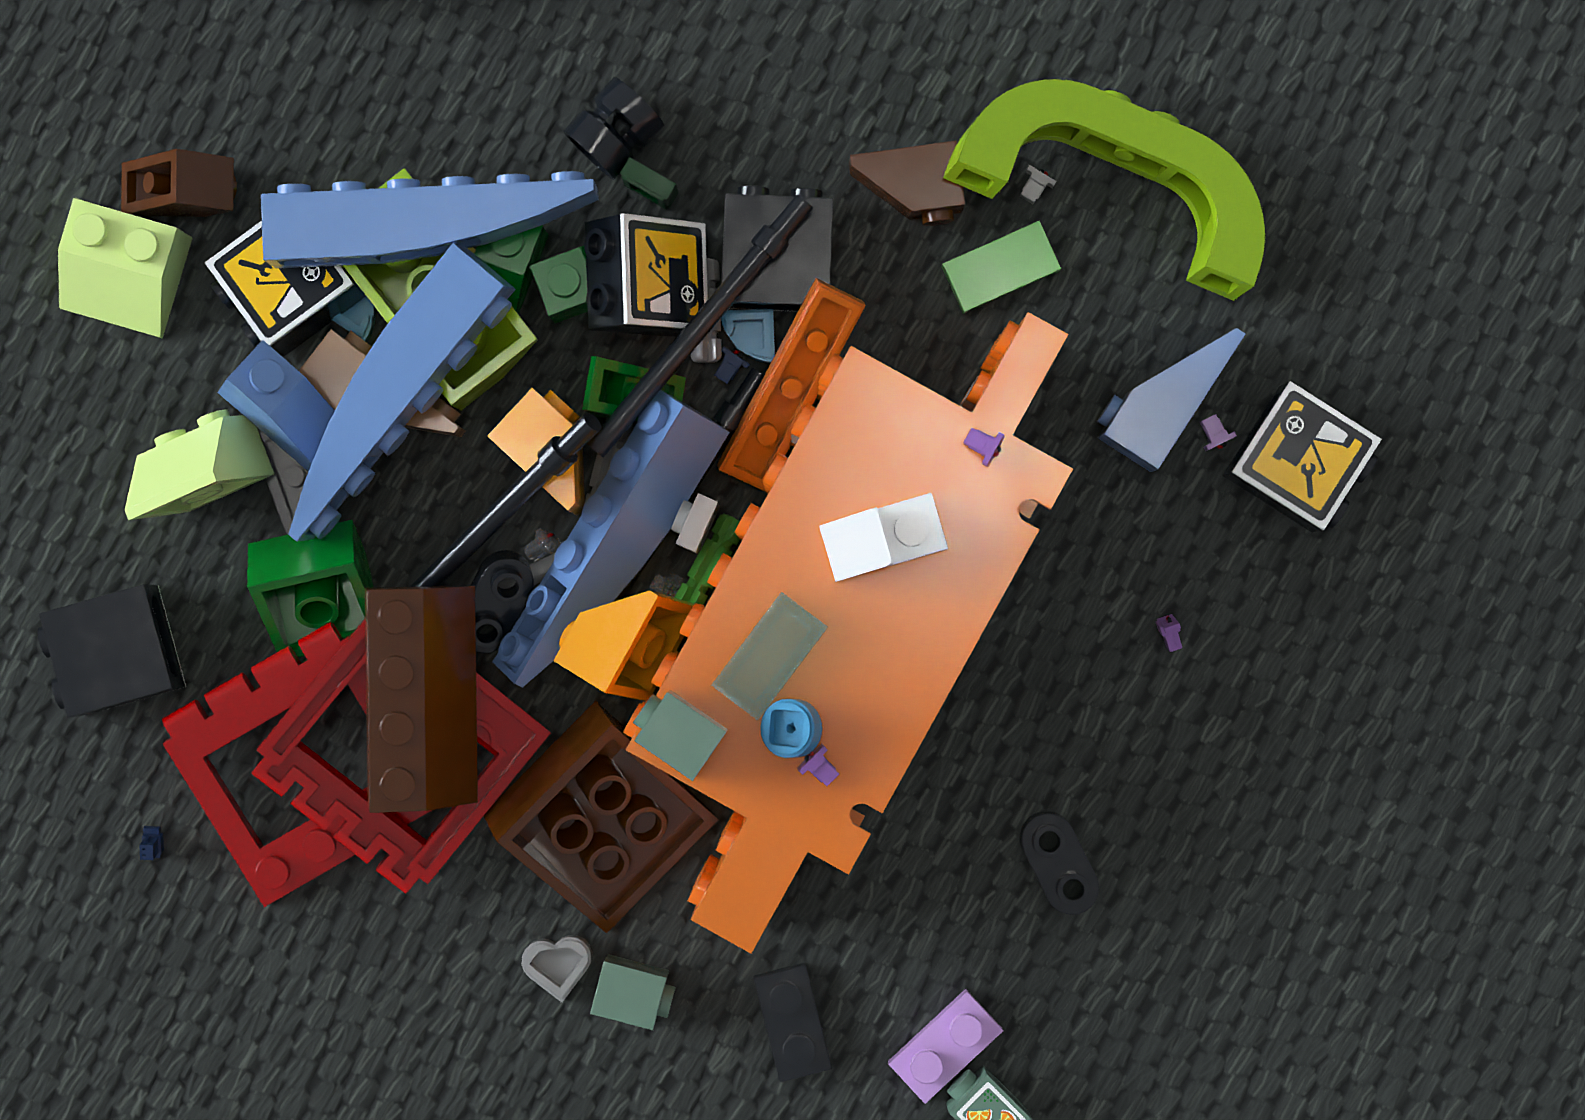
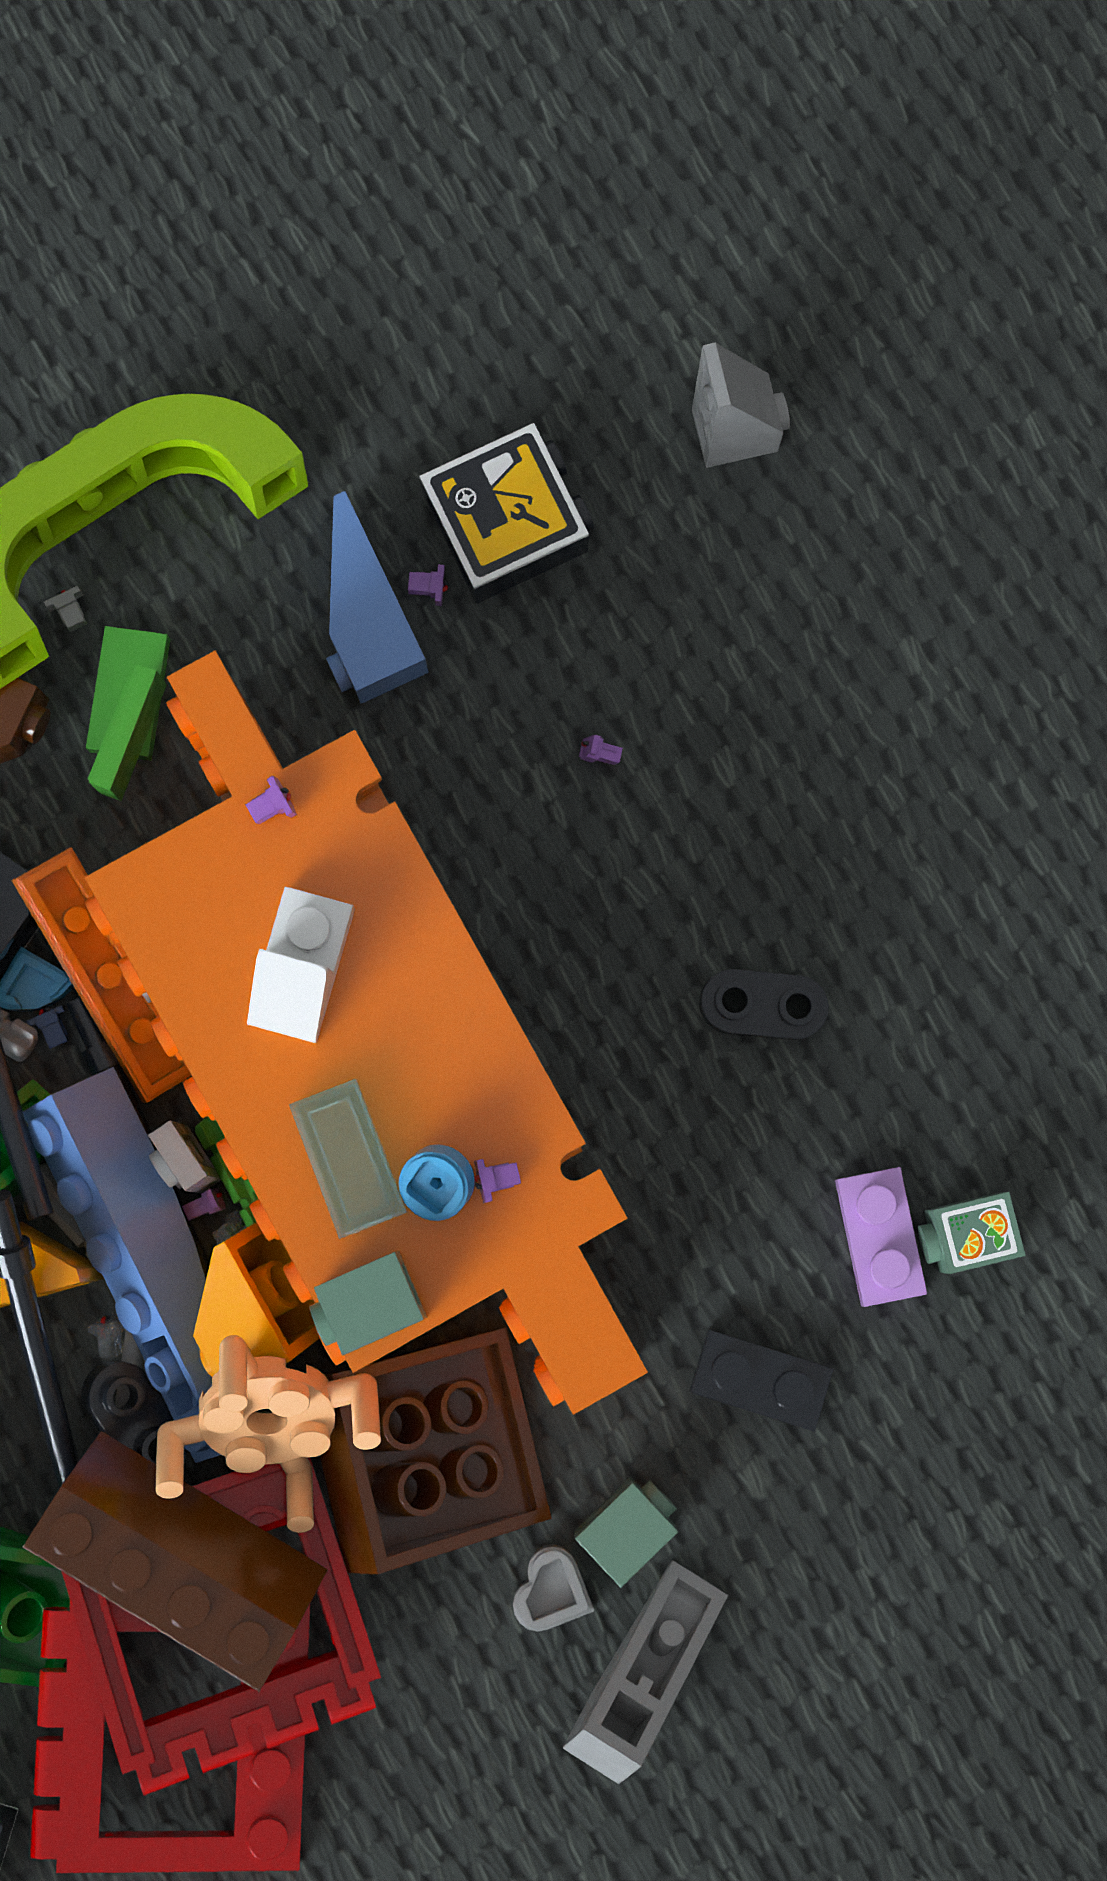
camera: 65 degrees left, 5 degrees down
none -> bright green tile [88,663,167,801]
none -> light nougat plate [156,1335,381,1533]
none -> medium lavender piece [182,1188,226,1221]
none -> light grey slope [563,1560,728,1784]
none -> light grey slope [692,342,790,468]

